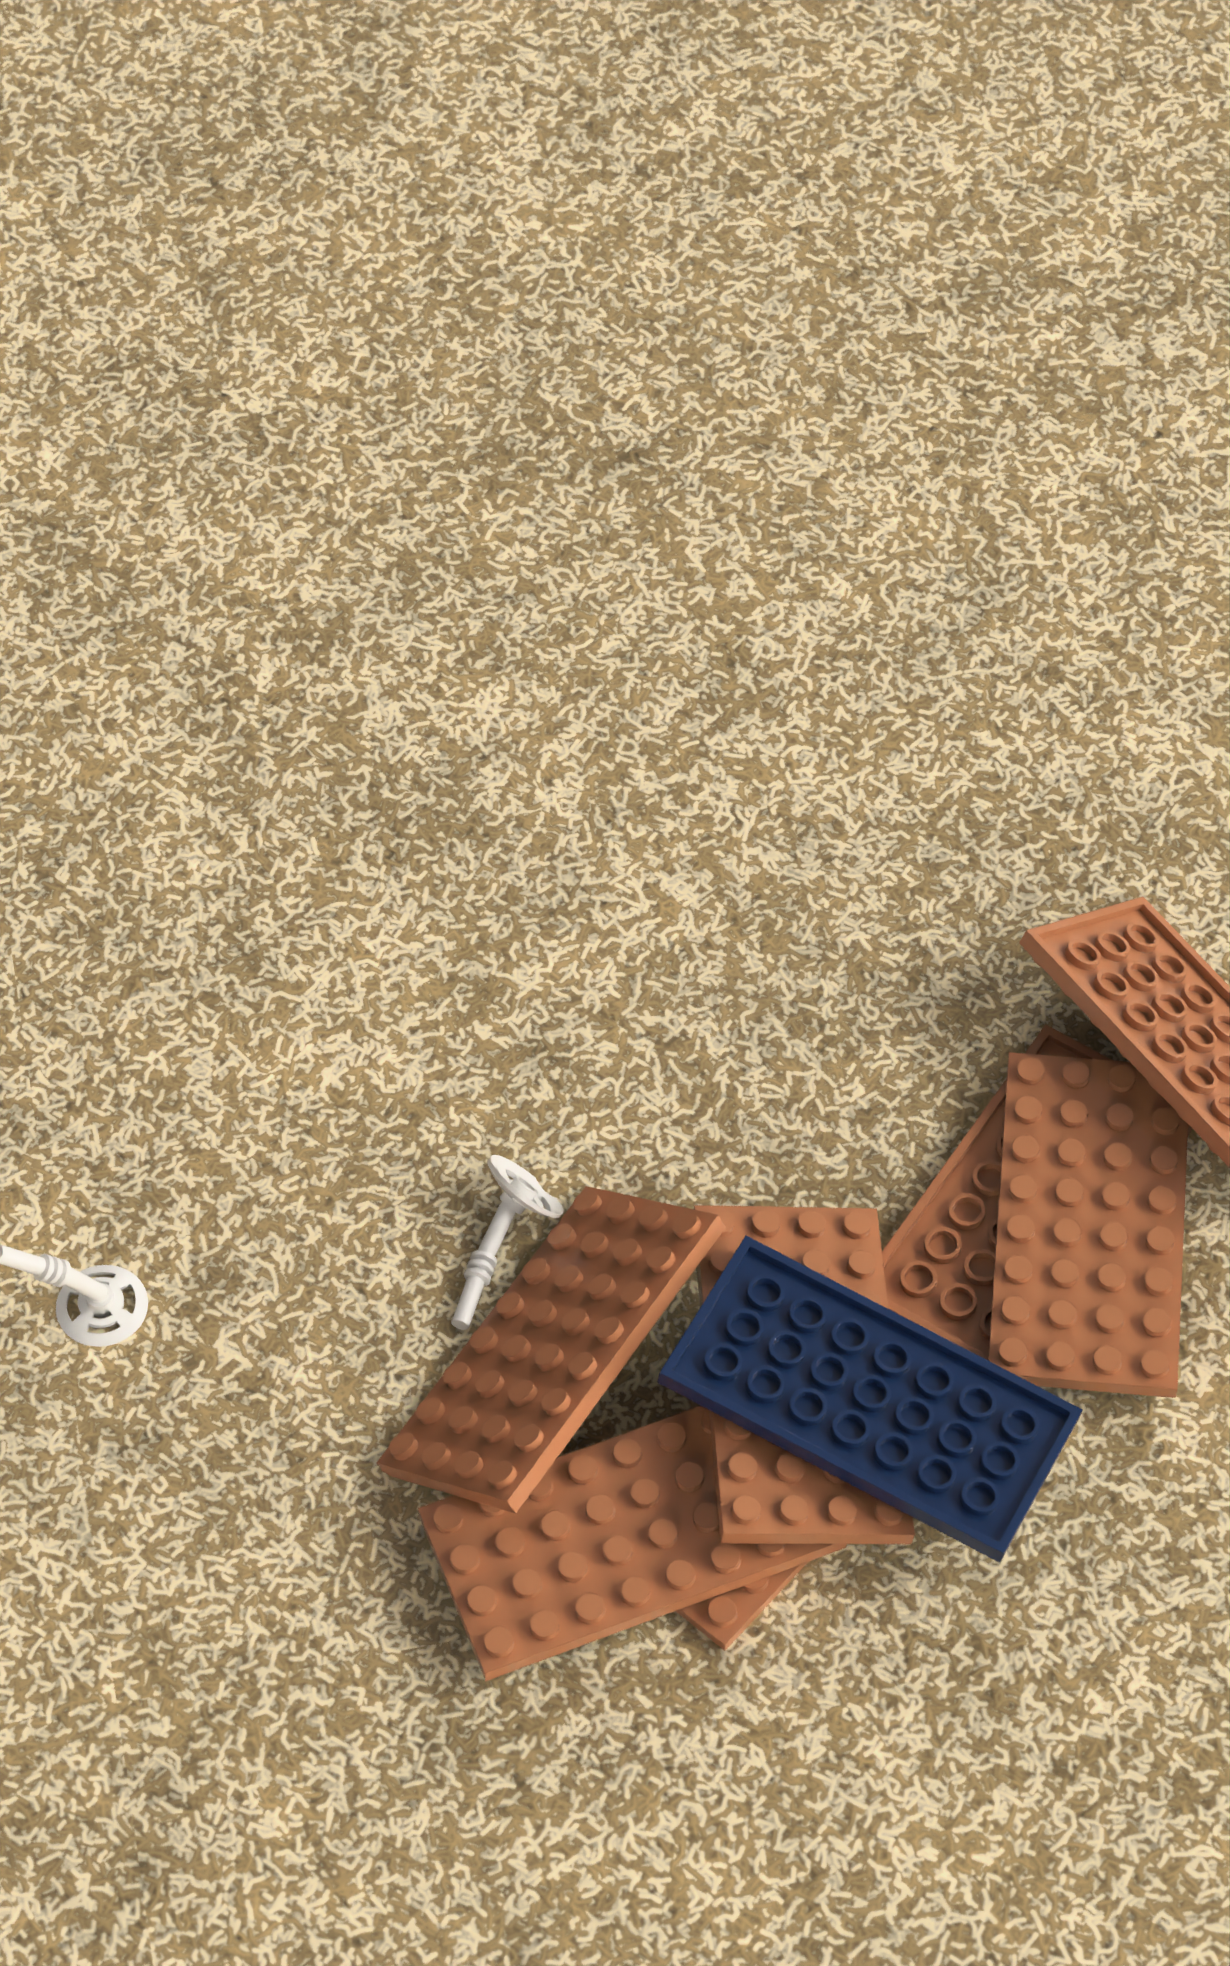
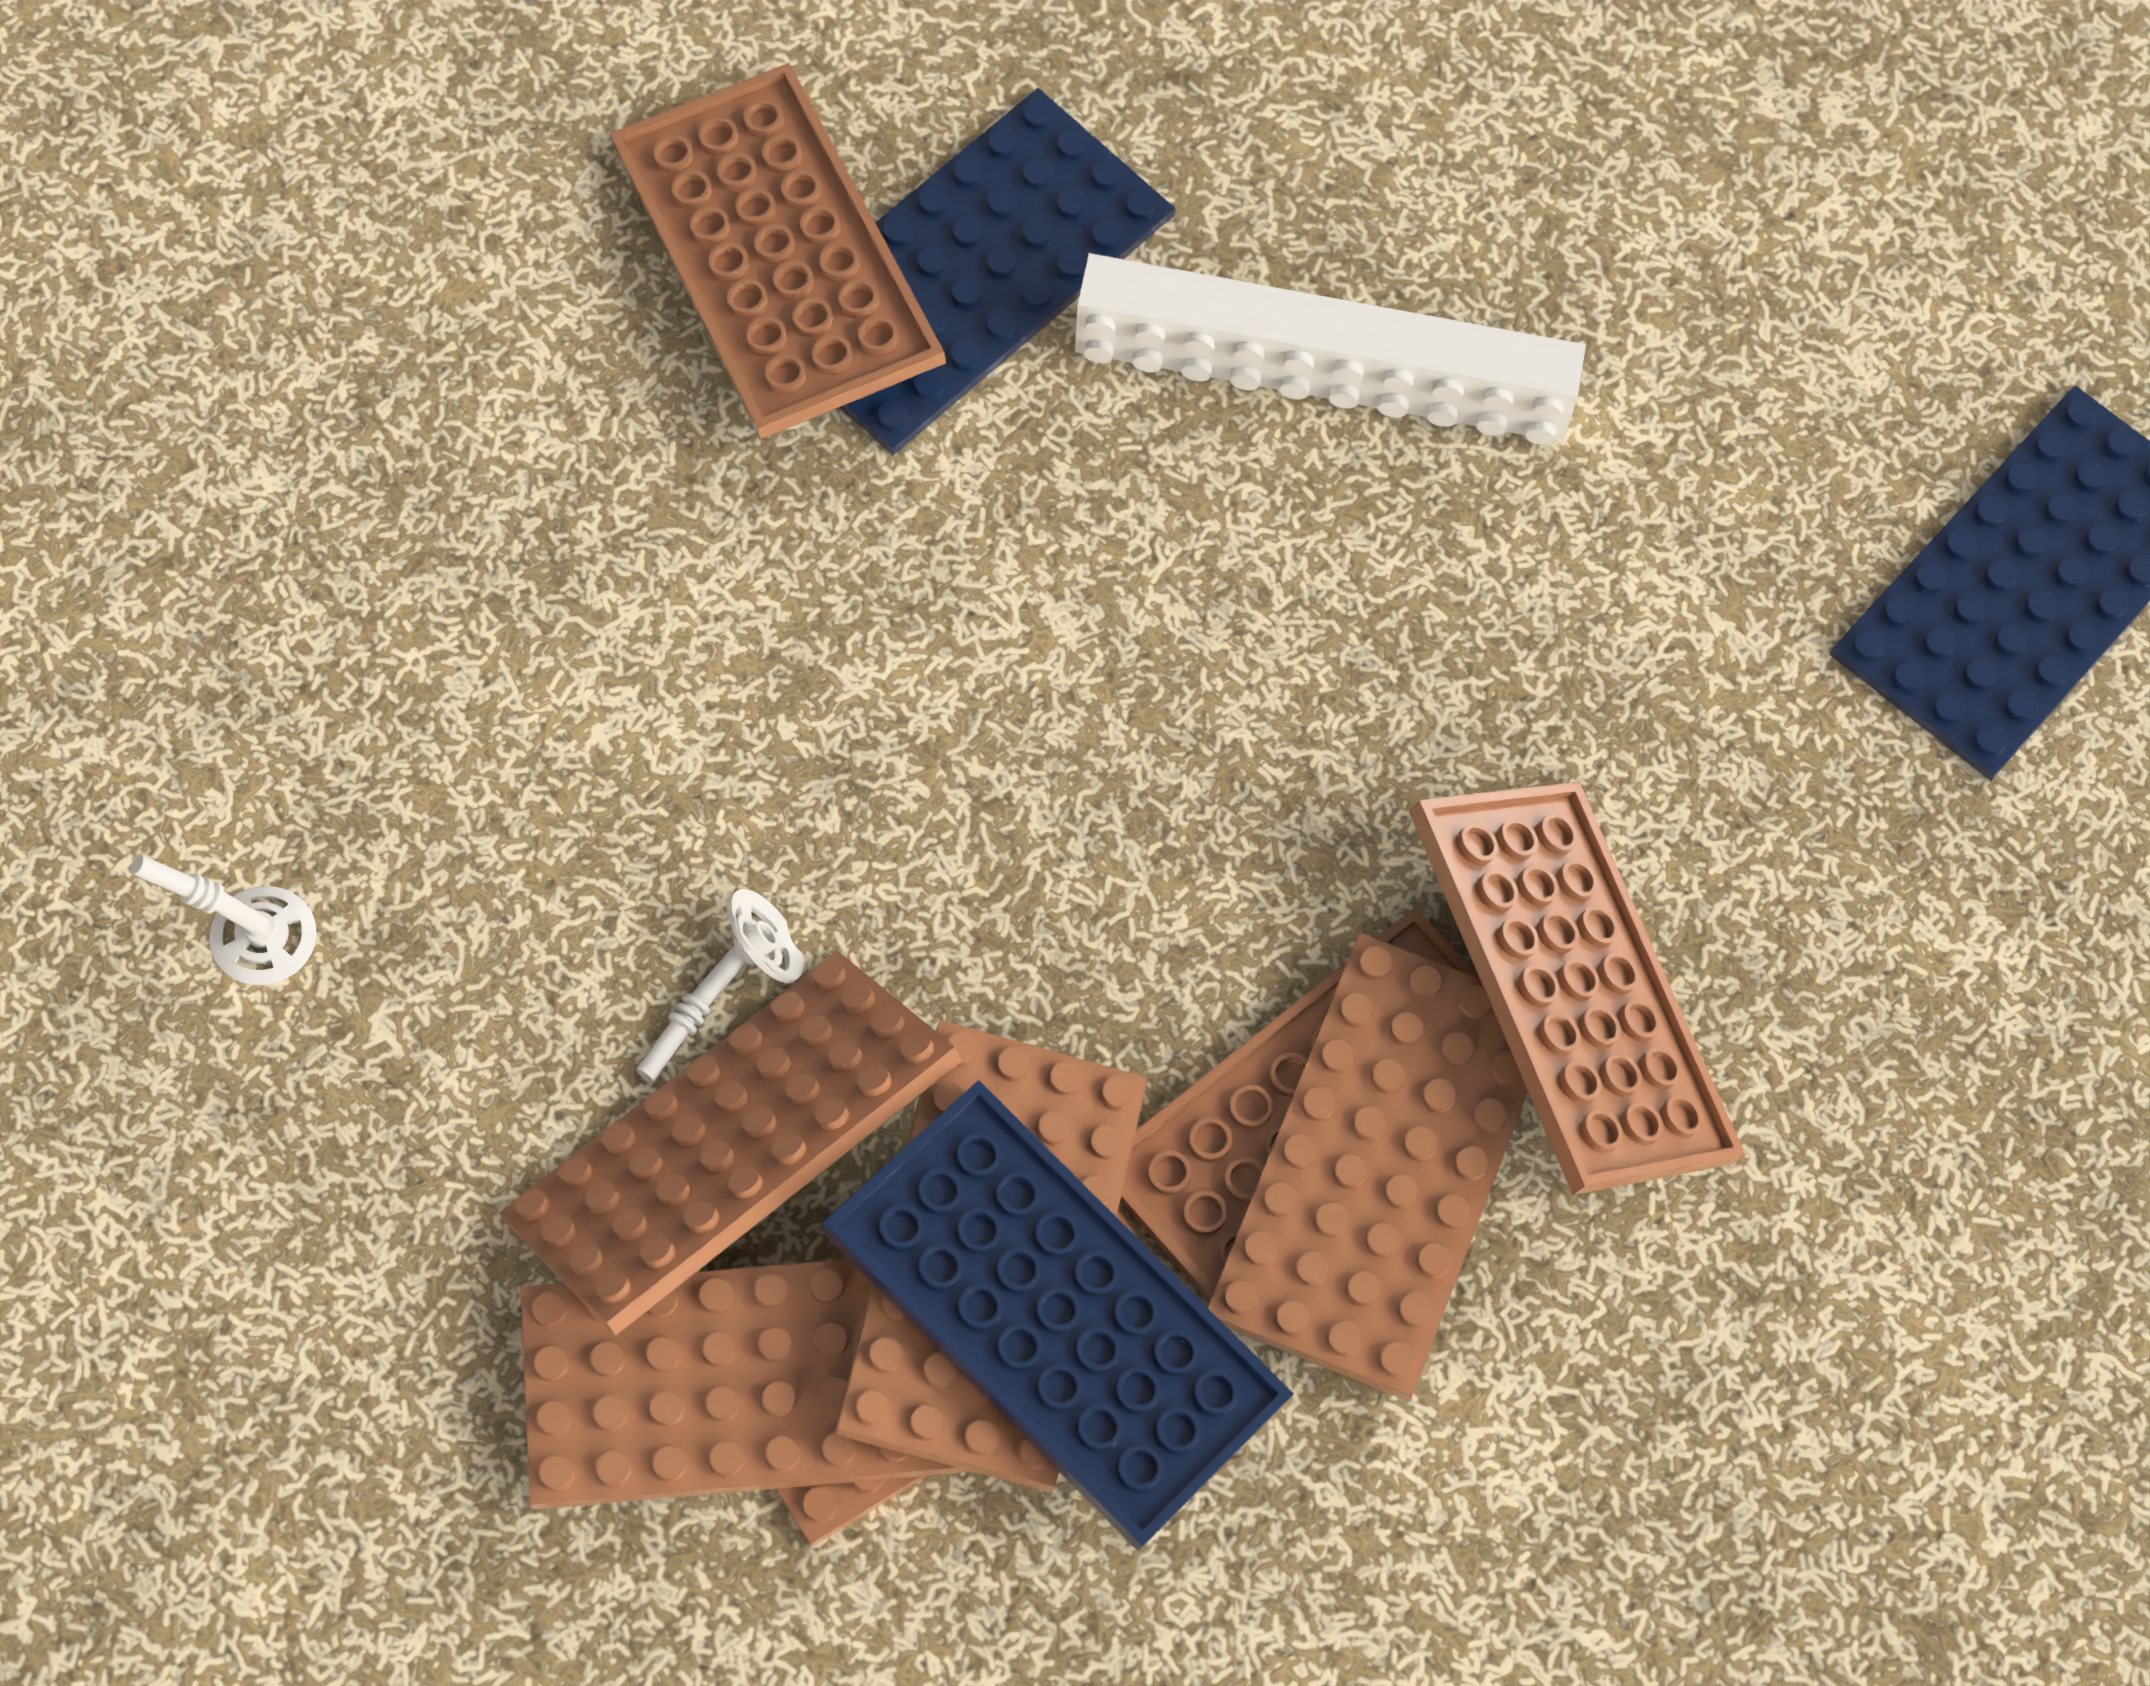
camera: 10 degrees right, 10 degrees up
none -> nougat plate [610,63,946,439]
none -> dark blue plate [840,88,1176,456]
none -> white brick [1075,253,1586,445]

